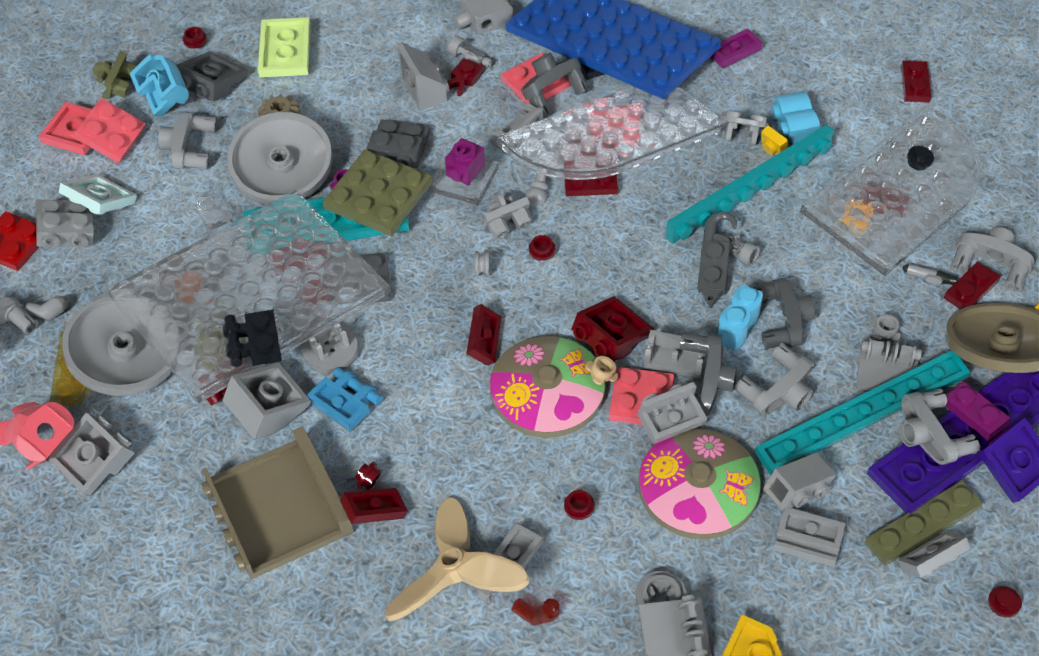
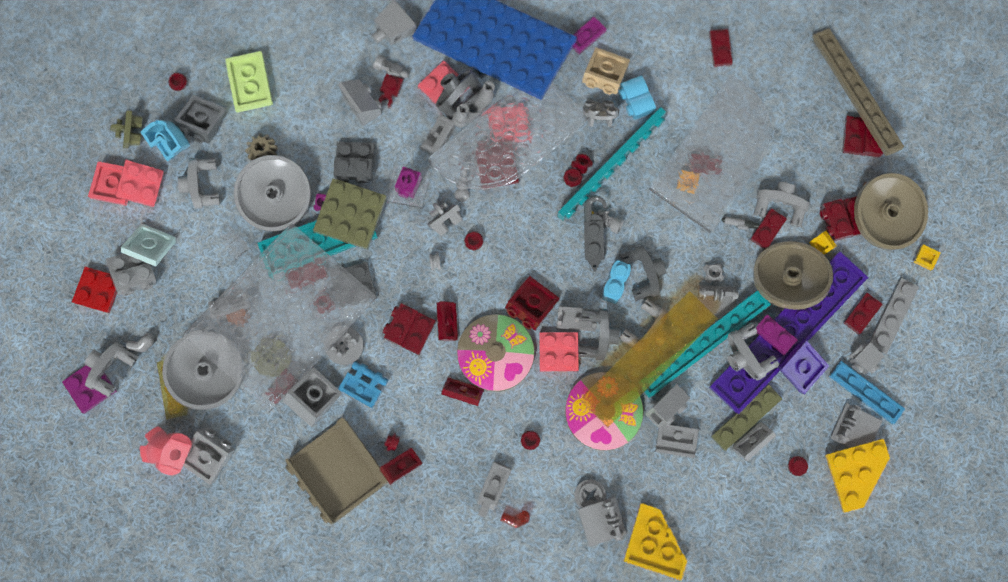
camera: 10 degrees left, 25 degrees up
black plate [223,310,282,367] -> none
tan piece [384,497,530,621] -> none
tan plate [585,356,618,385] -> none
light grey bracket [637,382,707,444] -> none
yellow plate [761,125,788,155] -> none
black plate [907,146,934,171] -> none
none -> dark red plate [382,303,436,356]
none -> dark red plate [441,377,484,406]
none -> light grey connector [452,81,495,127]
none -> dark red plate [563,168,582,187]
none -> dark red plate [571,154,593,174]
none -> clear yellow plate [580,291,718,428]
none -> tan plate [582,47,630,95]

